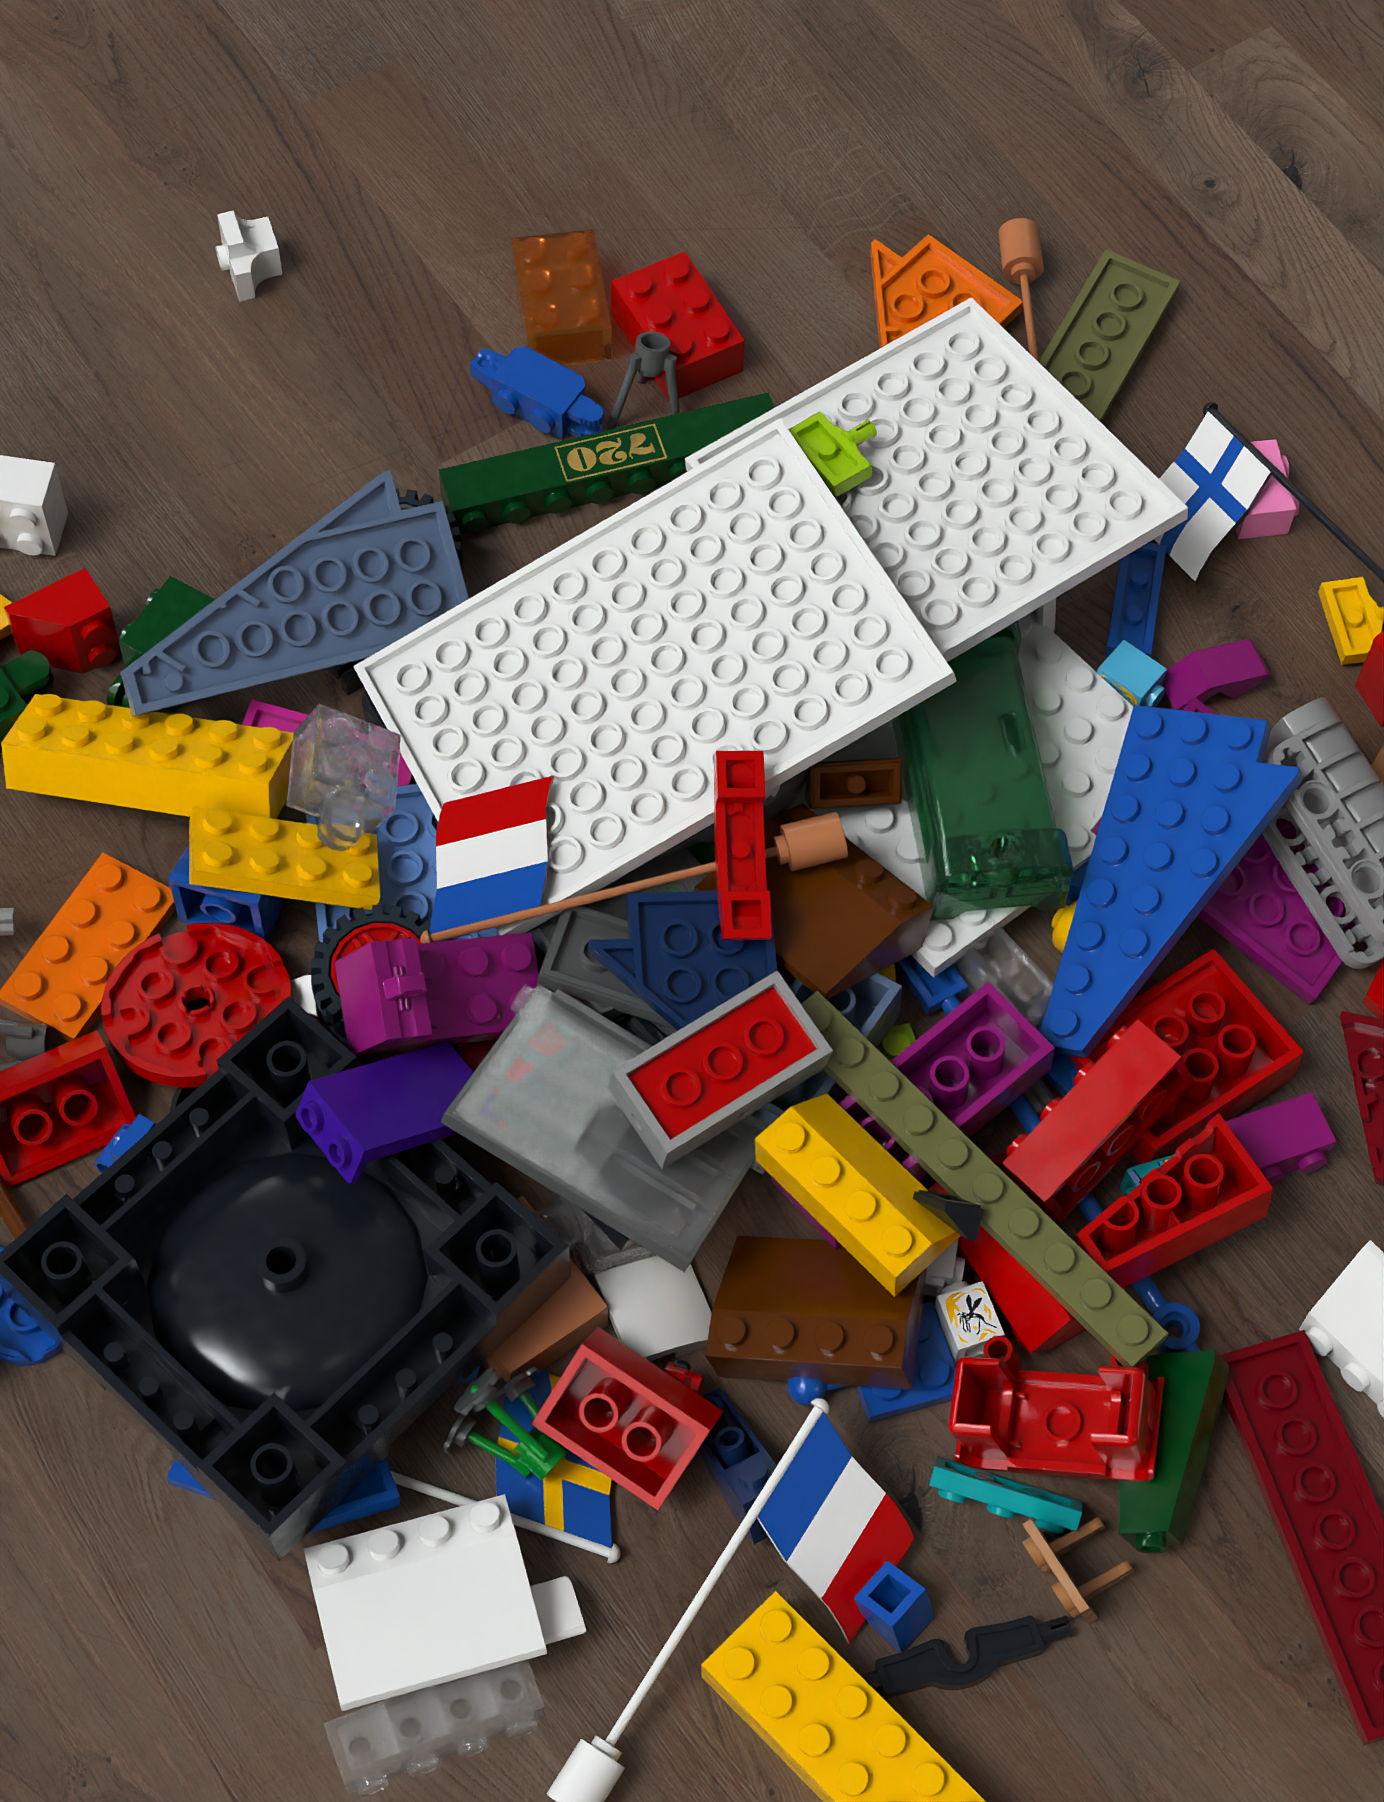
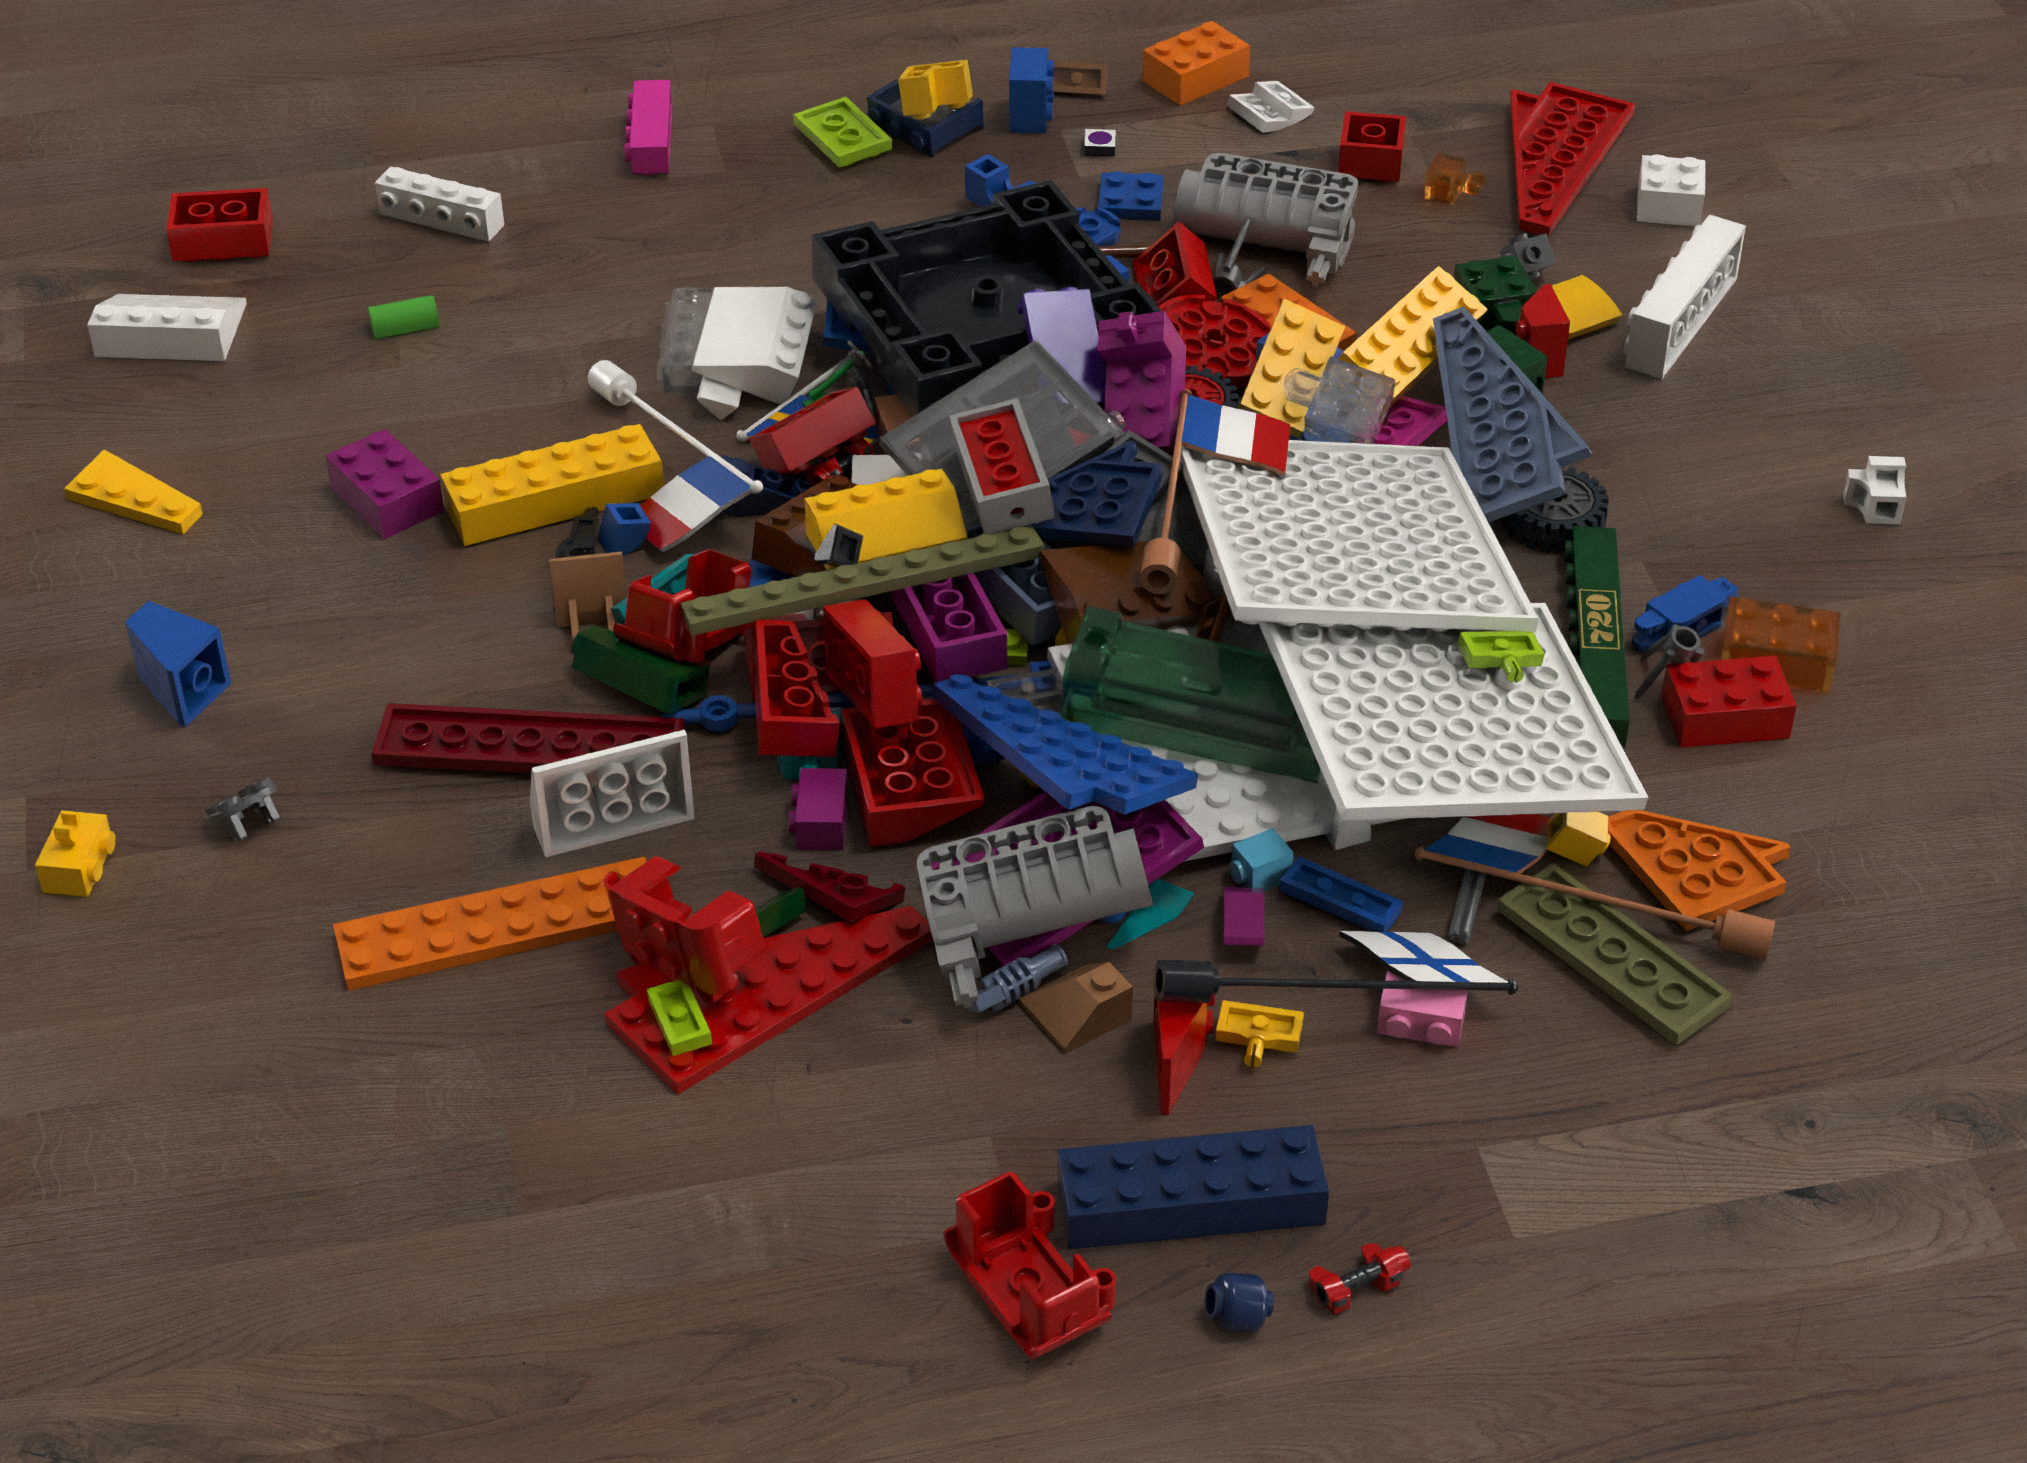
camera: 115 degrees right, 20 degrees down
red slope [714,751,772,941] -> none

